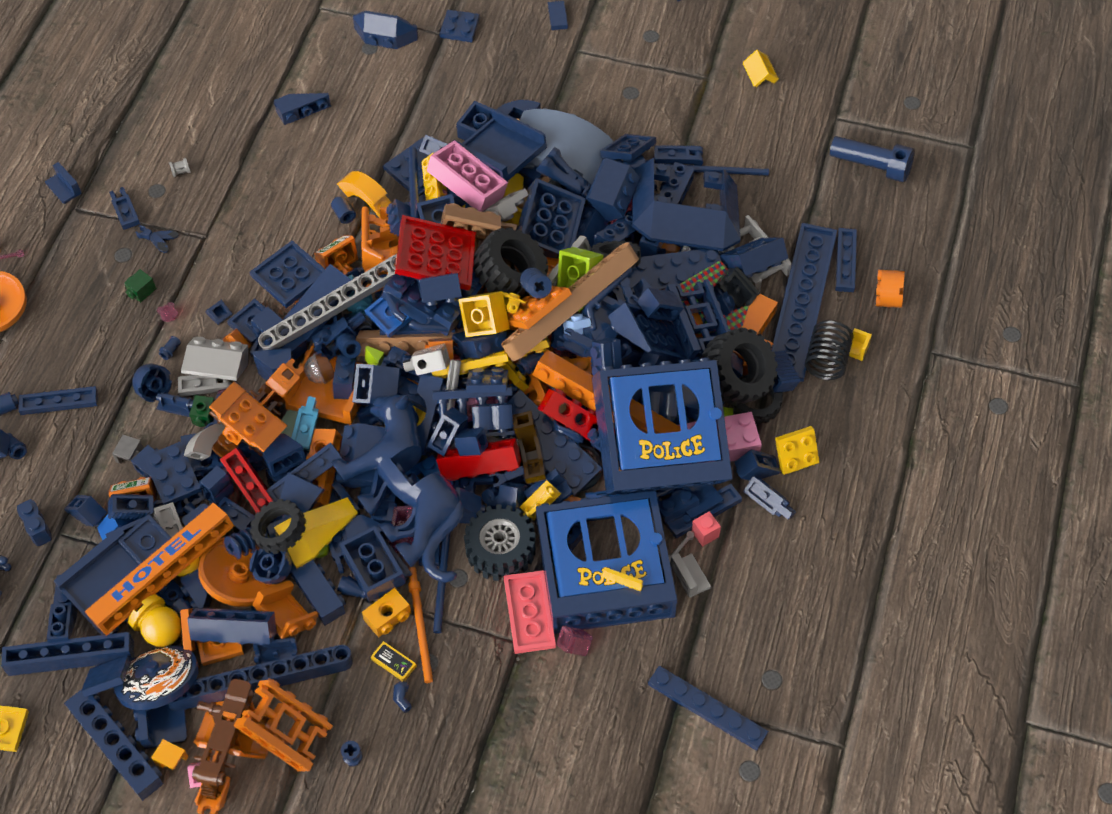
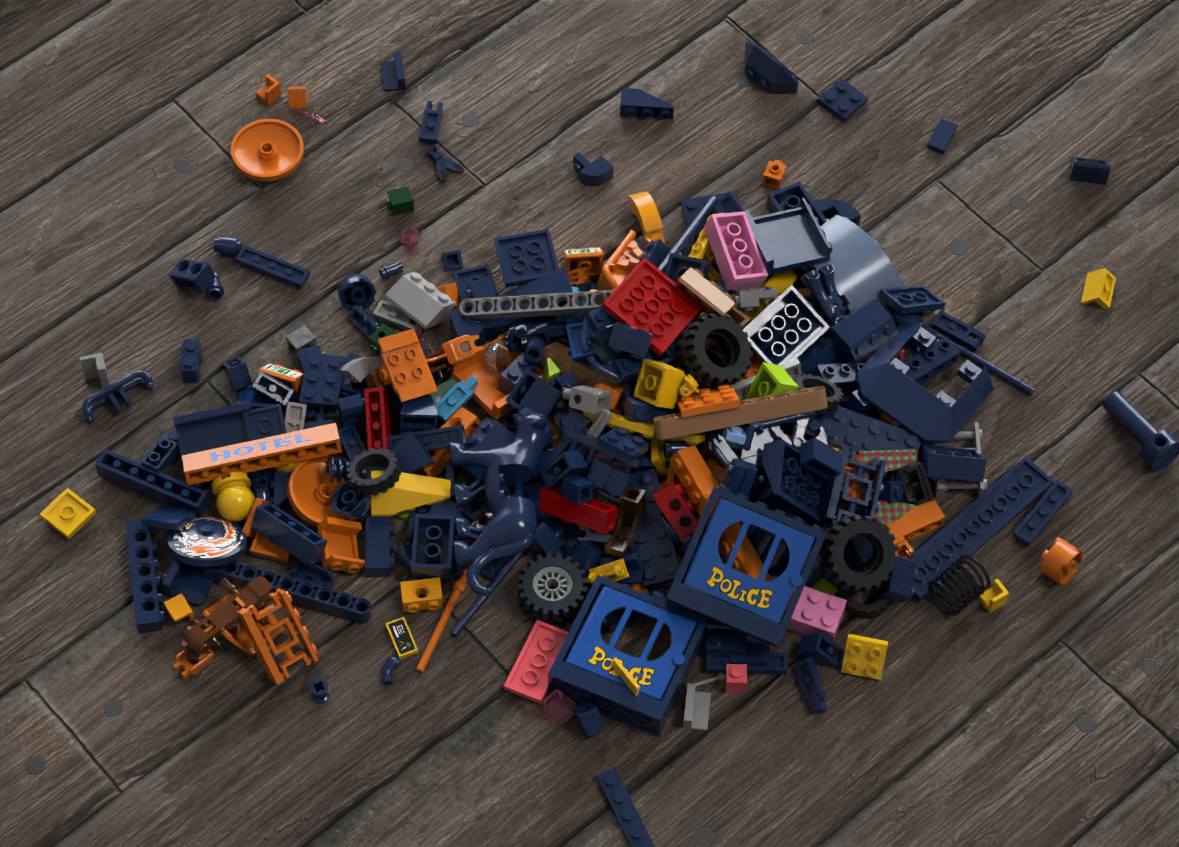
camera: 30 degrees right, 0 degrees up
light grey bush [169,158,191,177] -> none
dark blue brick [331,196,356,224] -> none
dark blue piece [520,268,552,298] -> none
none -> dark blue brick [572,702,606,737]
none -> dark blue brick [573,152,614,187]
none -> orange brick [762,160,786,190]

